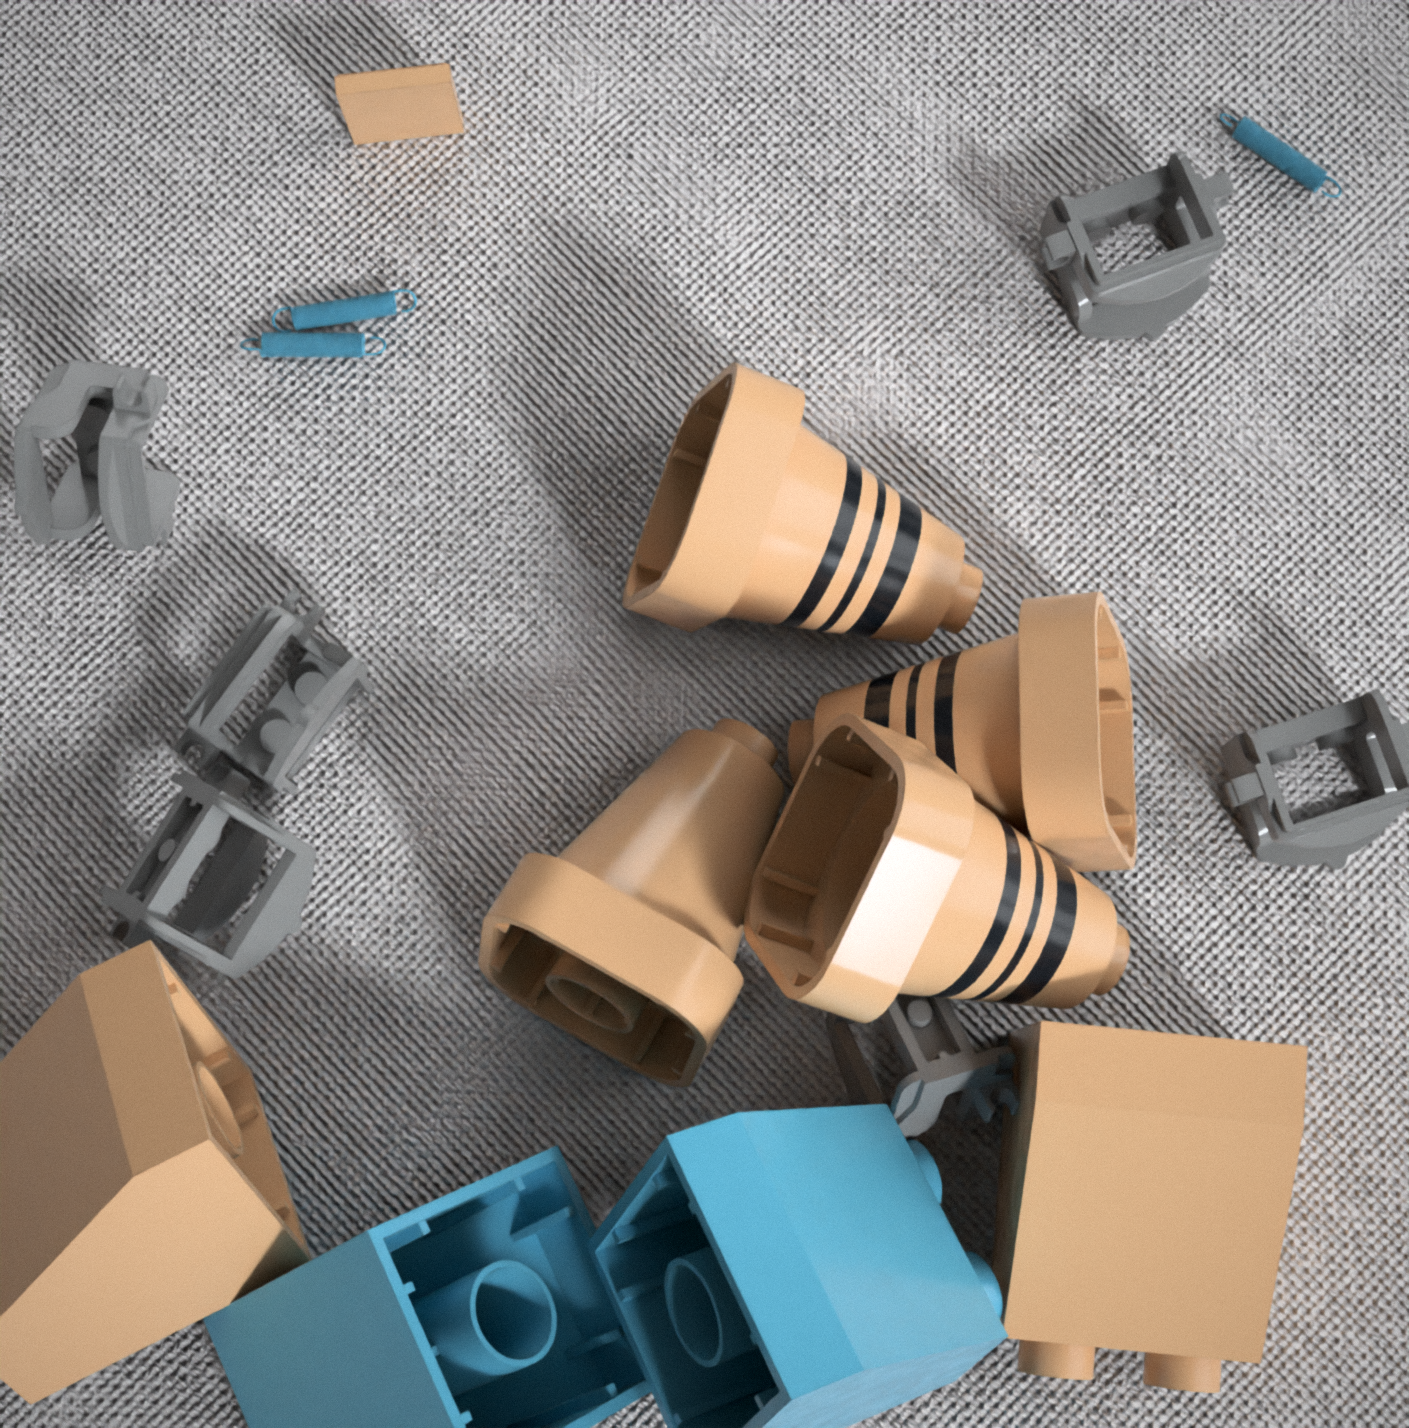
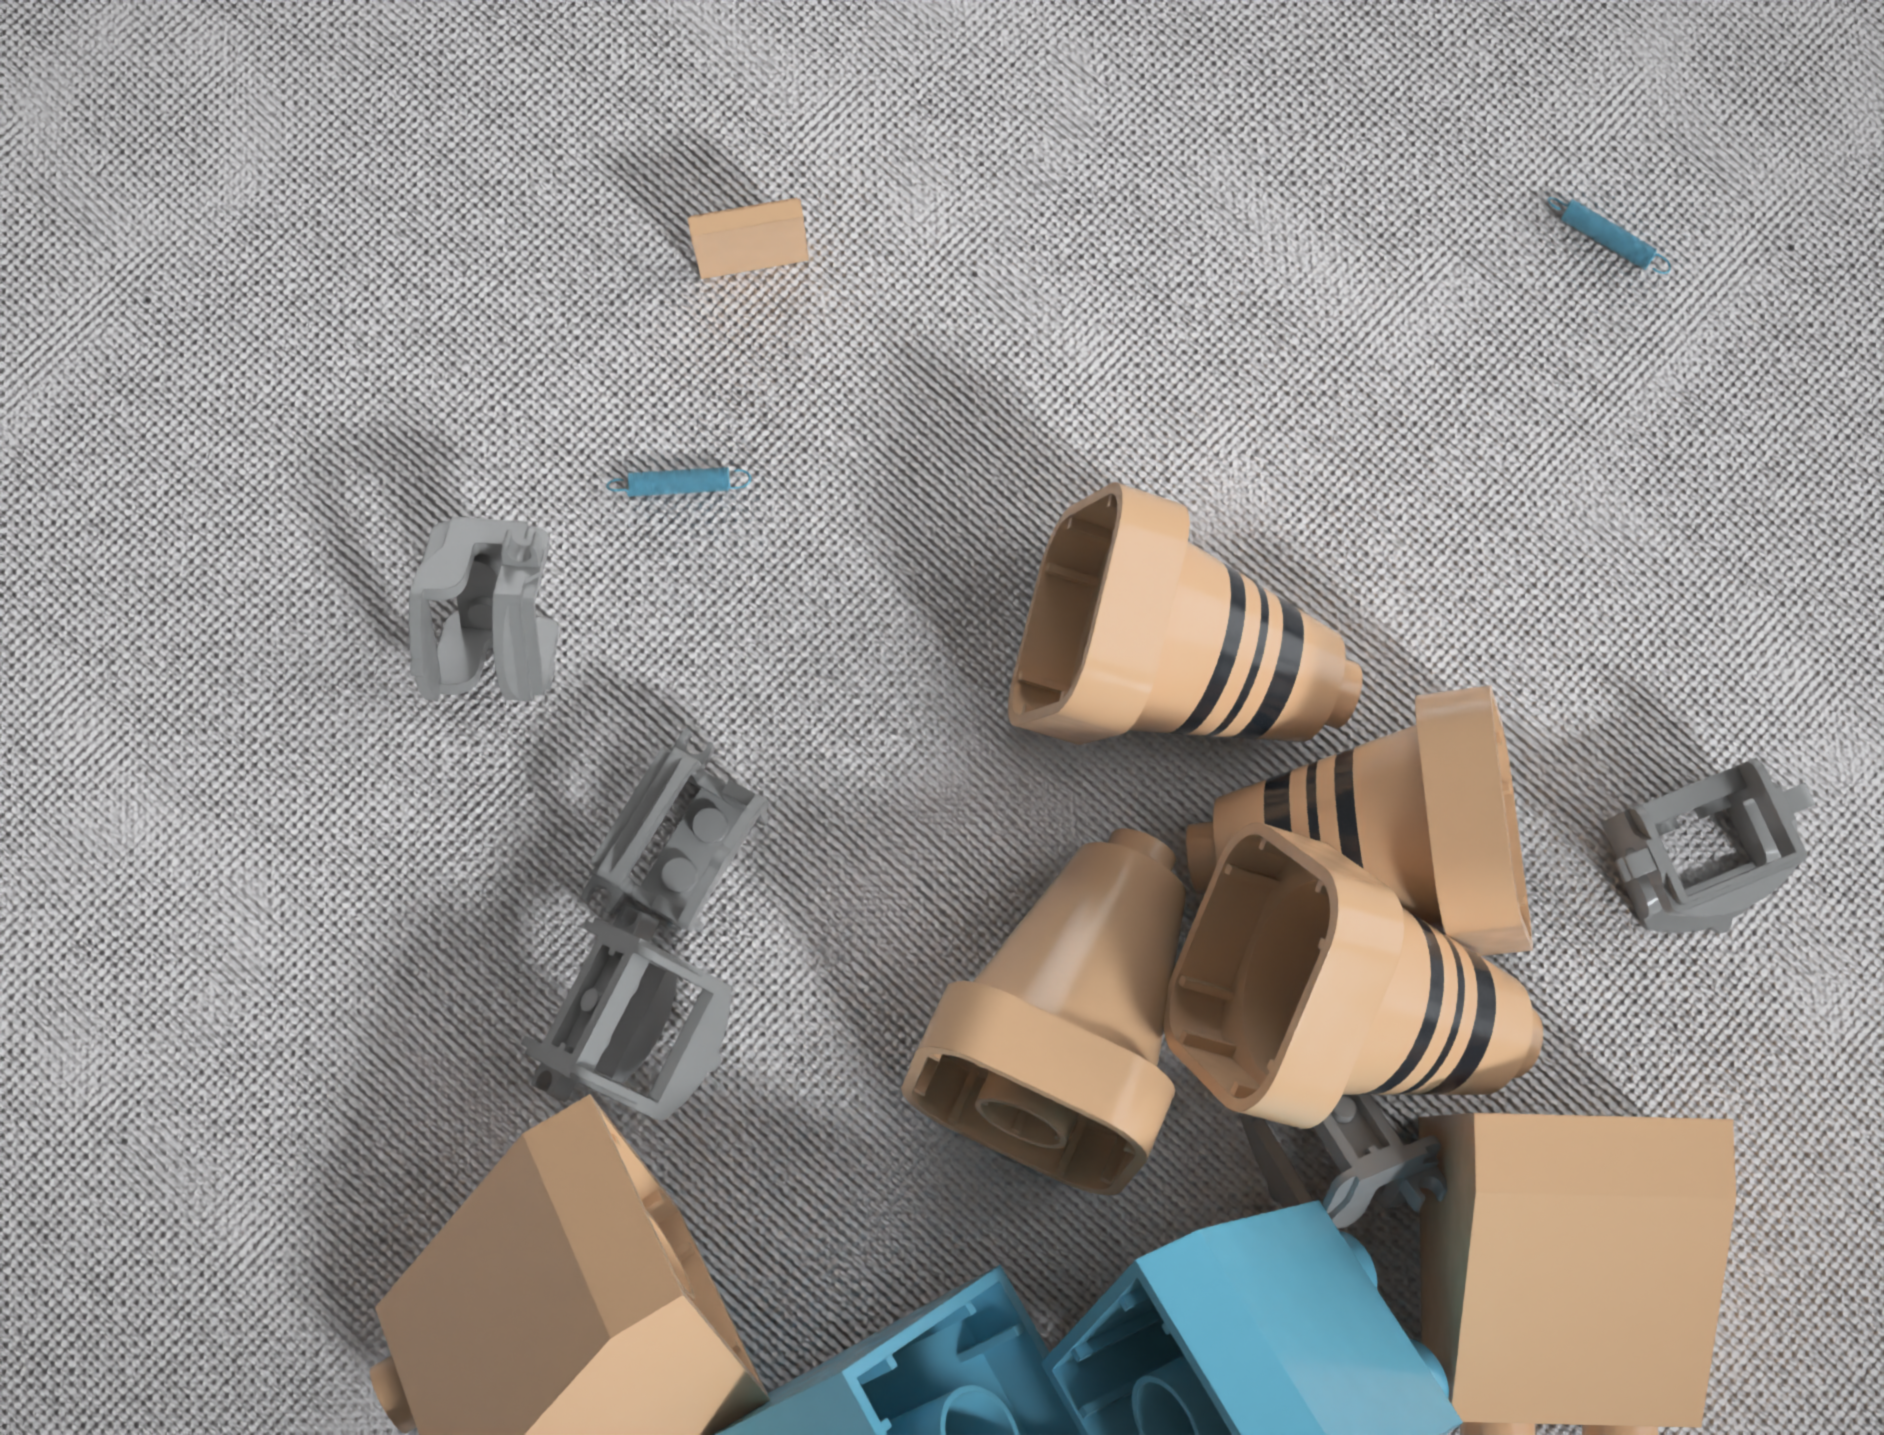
camera: 10 degrees left, 0 degrees up
medium azure piece [272,289,417,333] -> none
light grey animal [1039,151,1236,341] -> none

